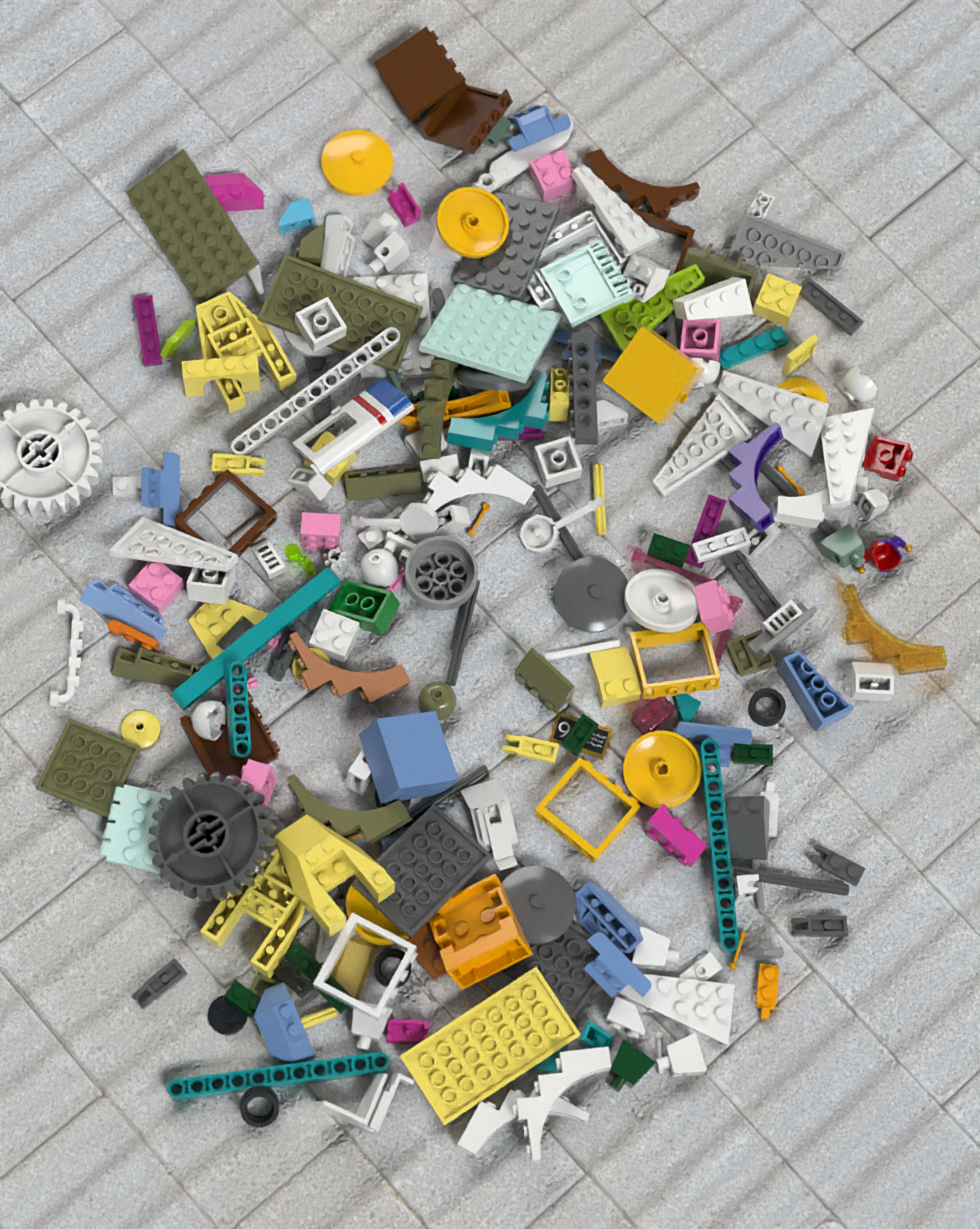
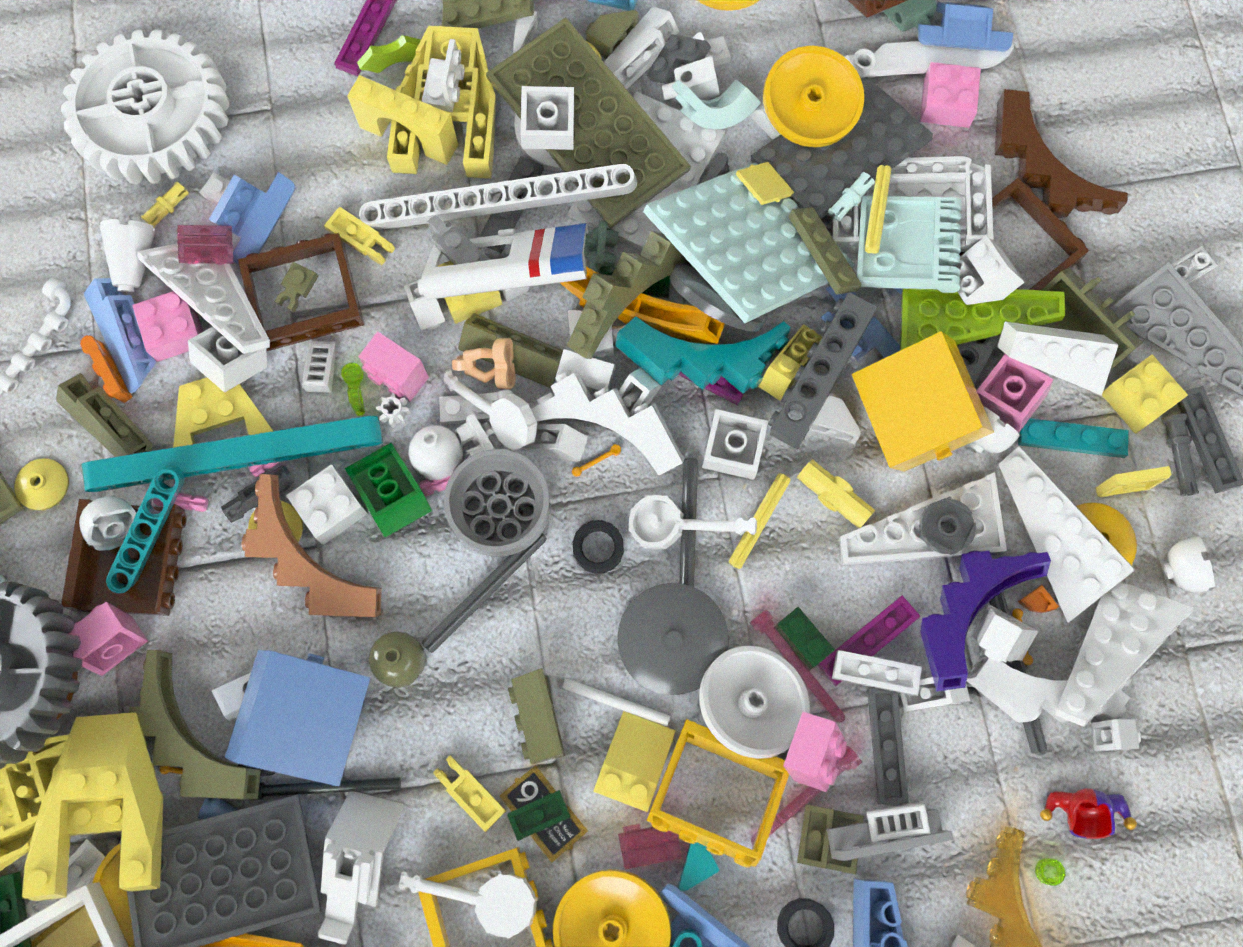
camera: 40 degrees right, 5 degrees up
dark pink hinge [387,183,421,228] -> none
white wing [571,165,660,257] -> none
sand green torso [820,524,865,568] -> none
red plate [862,435,913,482] -> none
none -> white cone [100,219,155,293]
none -> light yellow pin [141,182,189,228]
none -> clear pink brick [177,225,233,265]
none -> olive plate [275,262,318,313]
none -> white piece [399,871,538,939]
none -> white bracket [422,39,465,112]
none -> light grey hinge [427,215,489,265]
none -> light nougat piece [452,338,516,389]
none -> black tyre [572,520,624,574]
none -> dark grey plate [647,34,711,84]
none -> light aqua arch [671,79,761,129]
none -> light yellow piece [736,162,794,205]
none -> olive plate [788,207,862,294]
none -> light yellow piece [797,459,875,528]
none -> light aqua pin [828,172,875,222]
none -> light yellow axle [865,165,891,254]
none -> dark grey plate [919,499,977,555]
none -> white wedge [972,604,1038,662]
none -> orange tile [1018,585,1059,613]
none -> clear neon green bush [1035,858,1065,886]
none -> dark grey pin [1161,414,1199,496]

